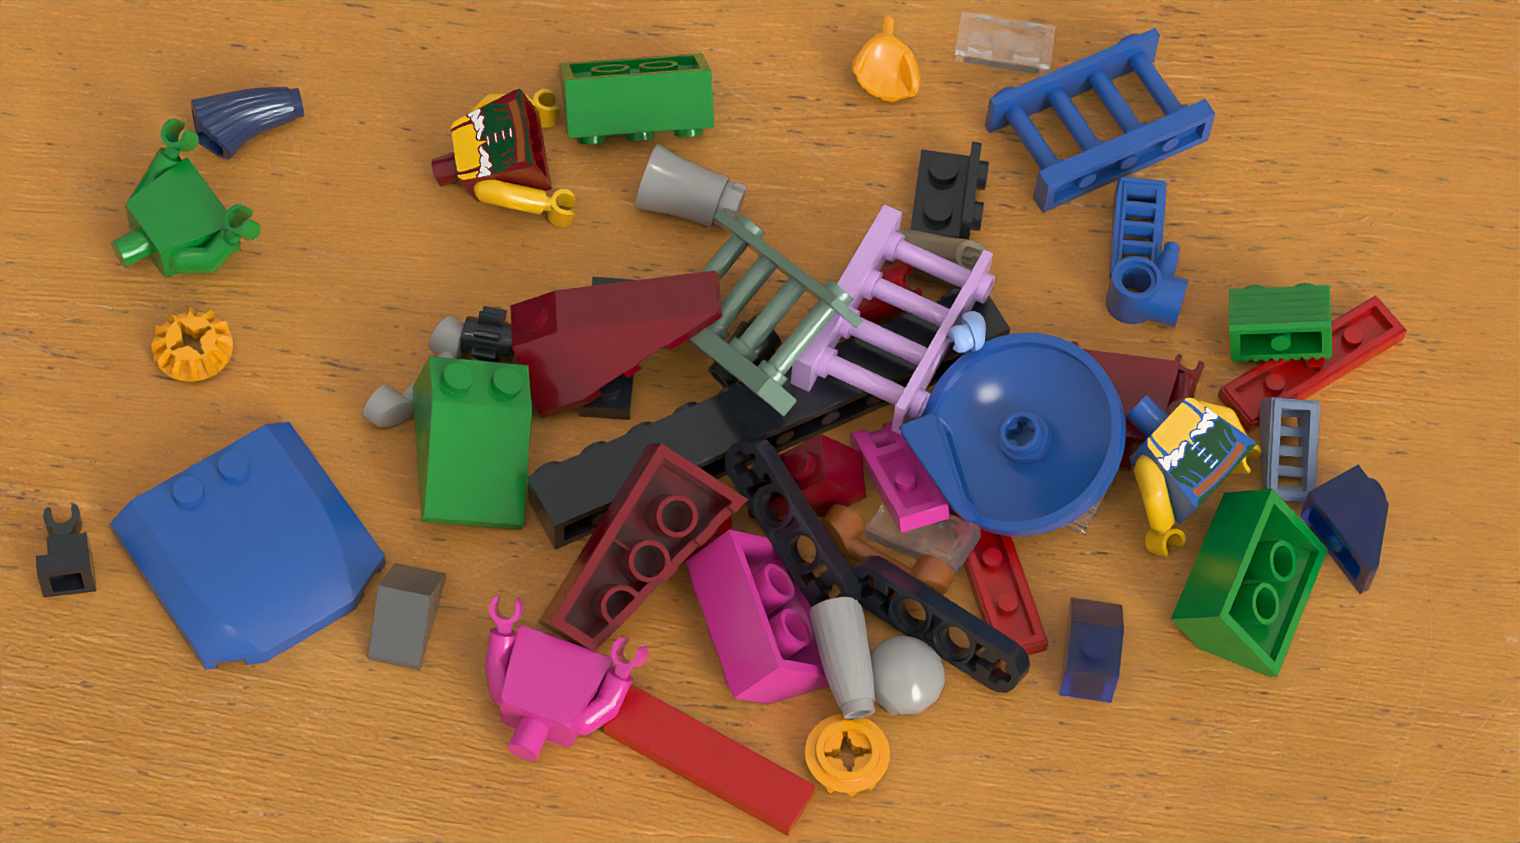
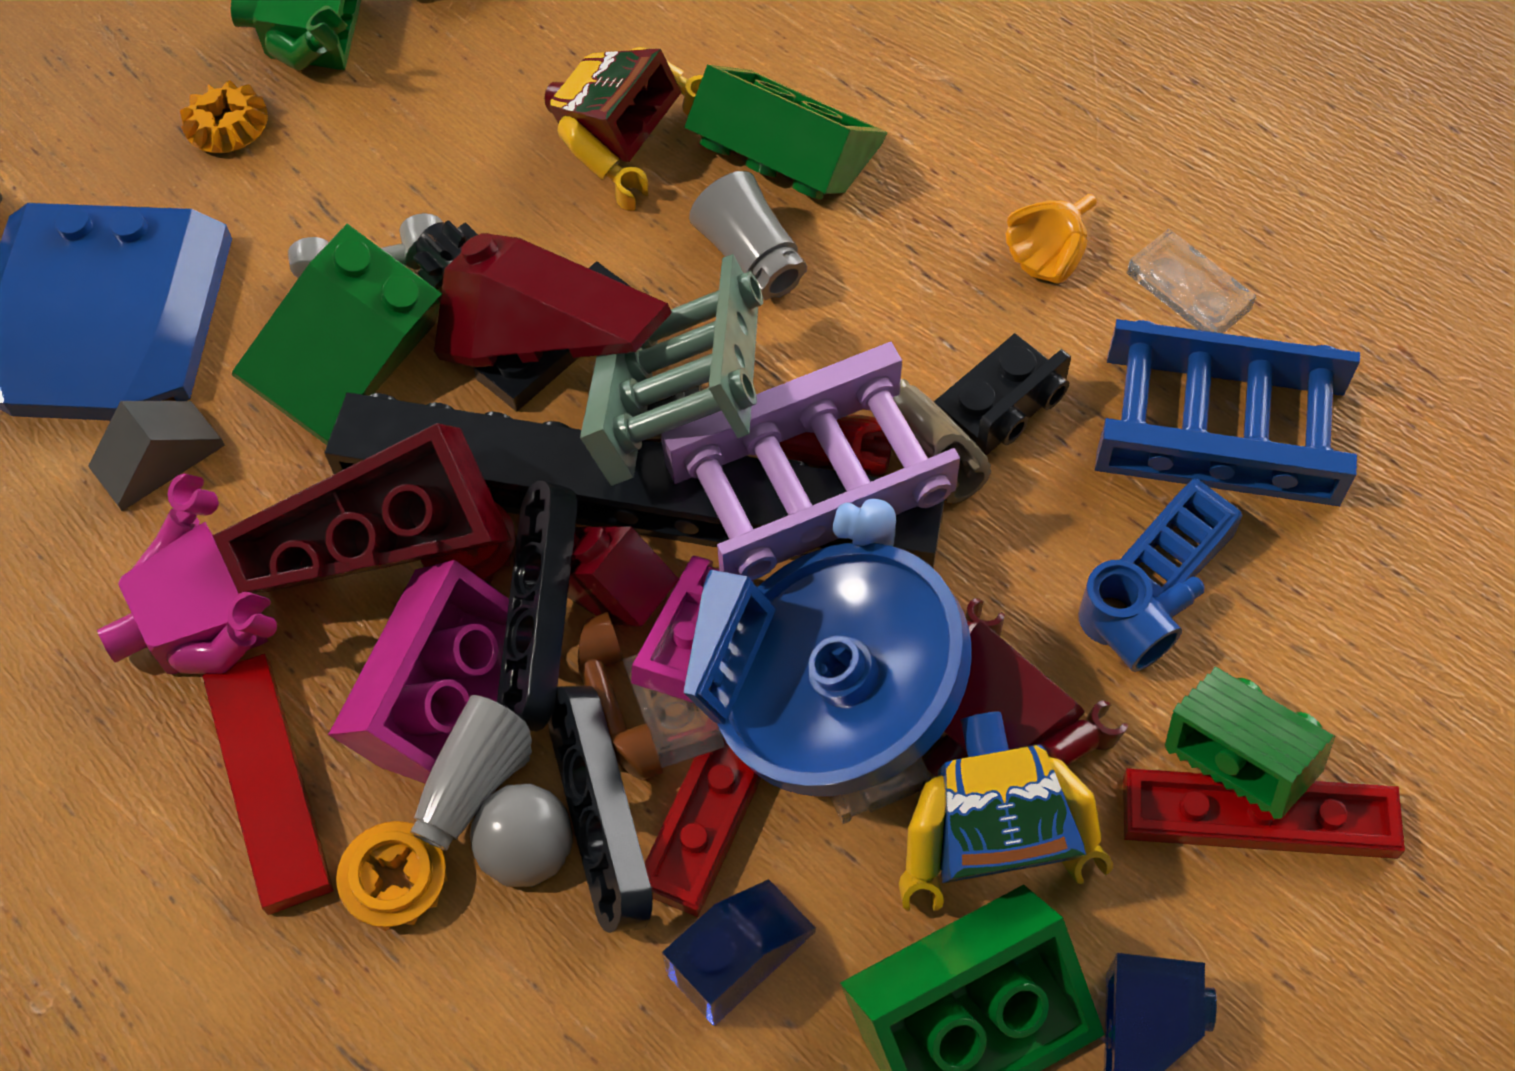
camera: 45 degrees right, 0 degrees up
sand blue slope [1260,397,1320,503] -> none

